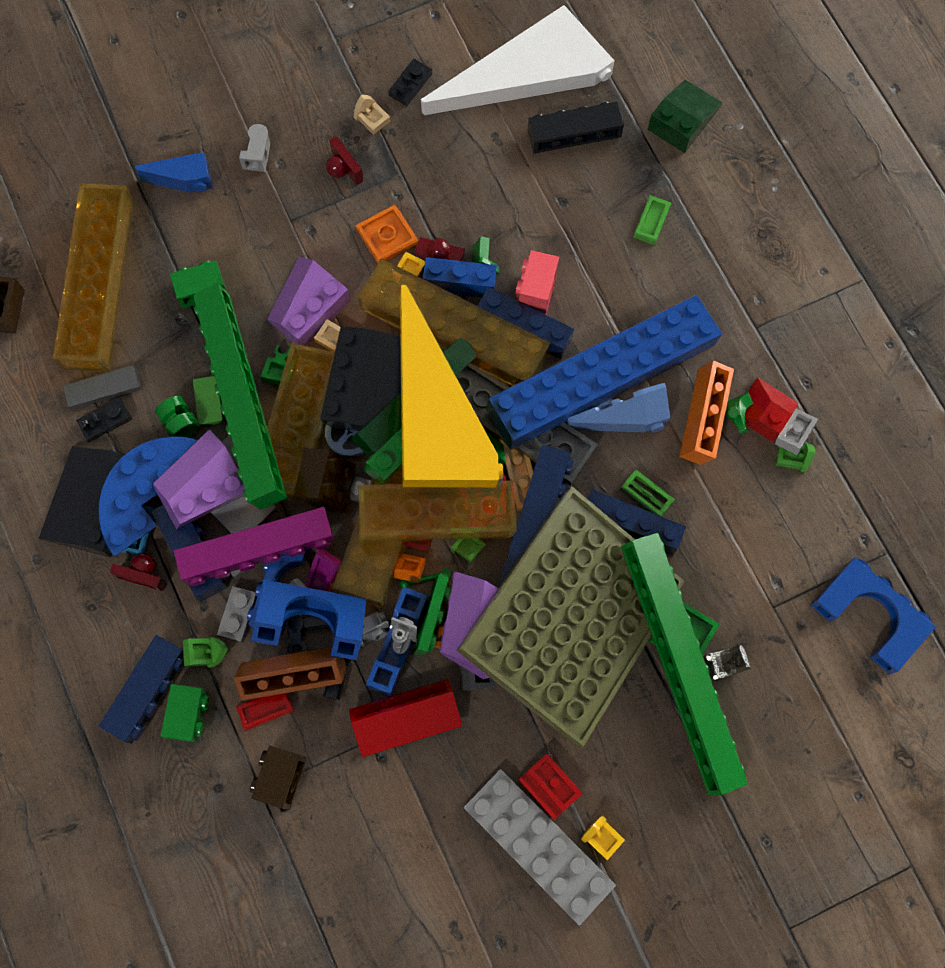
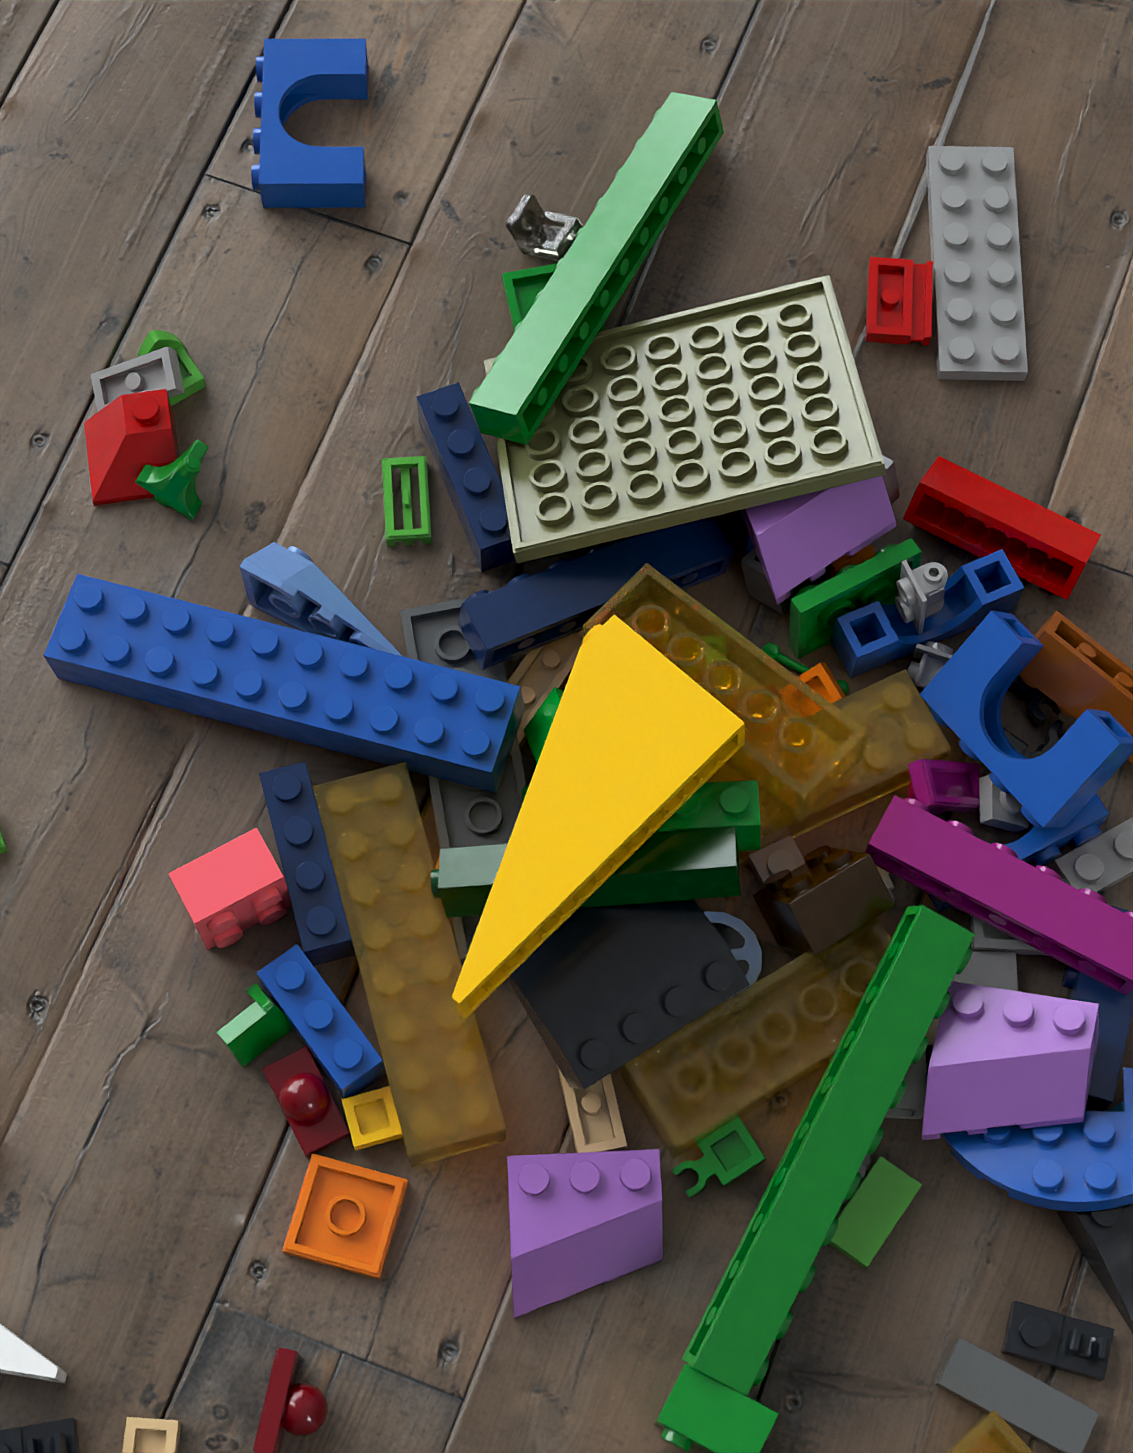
camera: 135 degrees left, 5 degrees down
green wheel [155,395,200,438] -> none
yellow tile [581,815,625,860] -> none
orange brick [679,360,734,465] -> none

